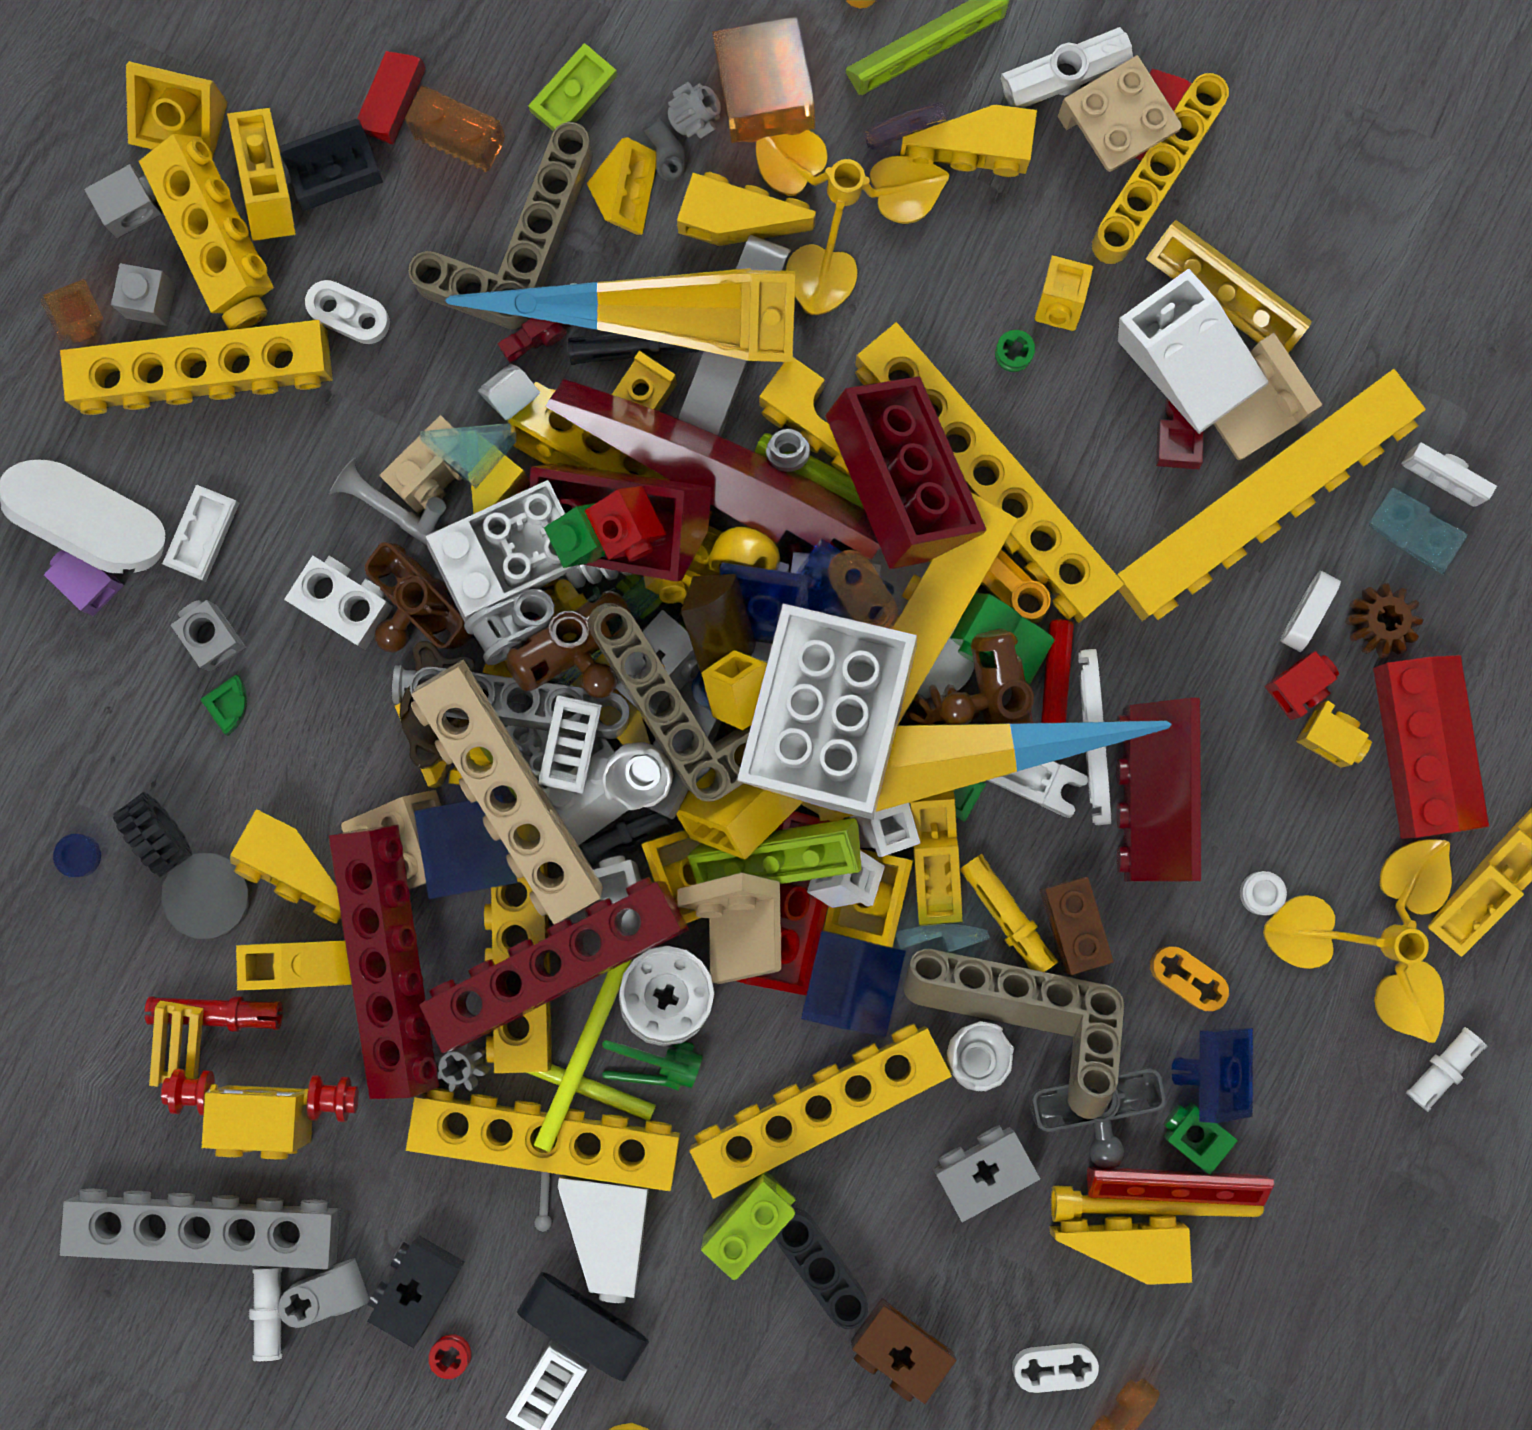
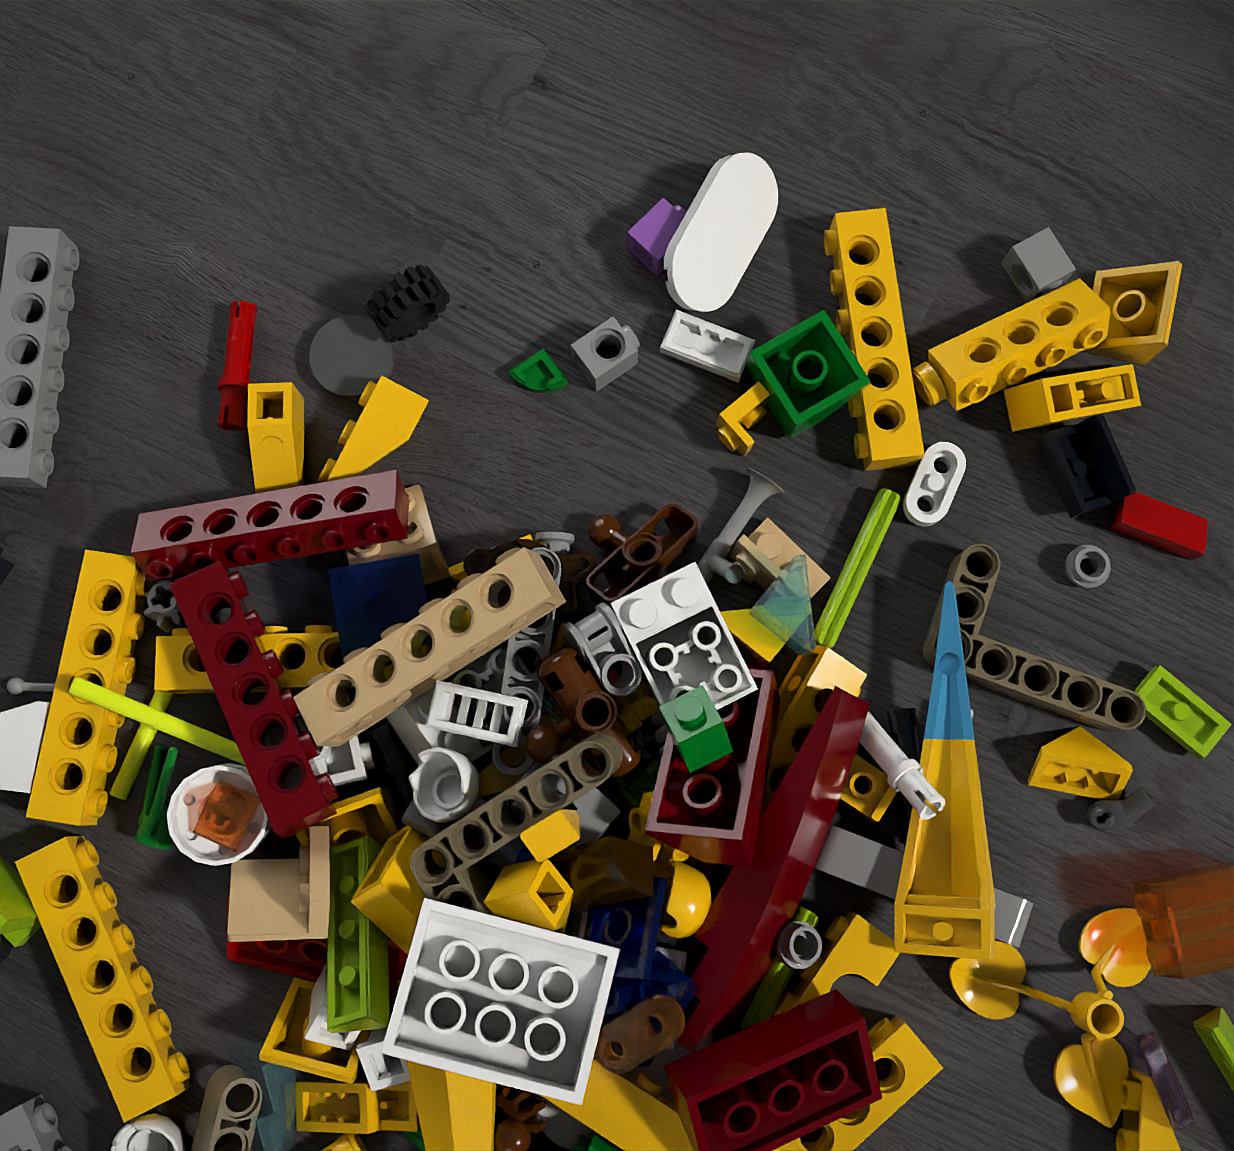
camera: 90 degrees right, 5 degrees down
clear orange brick [41,279,104,344] -> none
clear blue tile [53,834,101,877] -> none
light grey brick [111,263,176,326] -> none
yellow tile [149,1000,204,1087] -> none
yellow brick [161,1069,359,1160] -> none
white brick [284,555,393,650] -> none
clear orange brick [405,85,505,172] -> none
white slope [478,364,540,420] -> none
dark red plate [497,318,571,364] -> none
red brick [584,486,666,562] -> none
light grey gear [668,82,721,139] -> none
yellow slope [677,172,816,246] -> none
clear blue slope [800,930,906,1037] -> none
none -> clear orange slope [193,781,261,852]
none -> yellow slope [520,809,580,863]
none -> yellow bracket [716,382,770,456]
none -> green slope [745,310,871,440]
none -> lime axle [811,488,901,649]
none -> white pin [859,711,946,820]
none -> light grey plate [1065,545,1111,589]

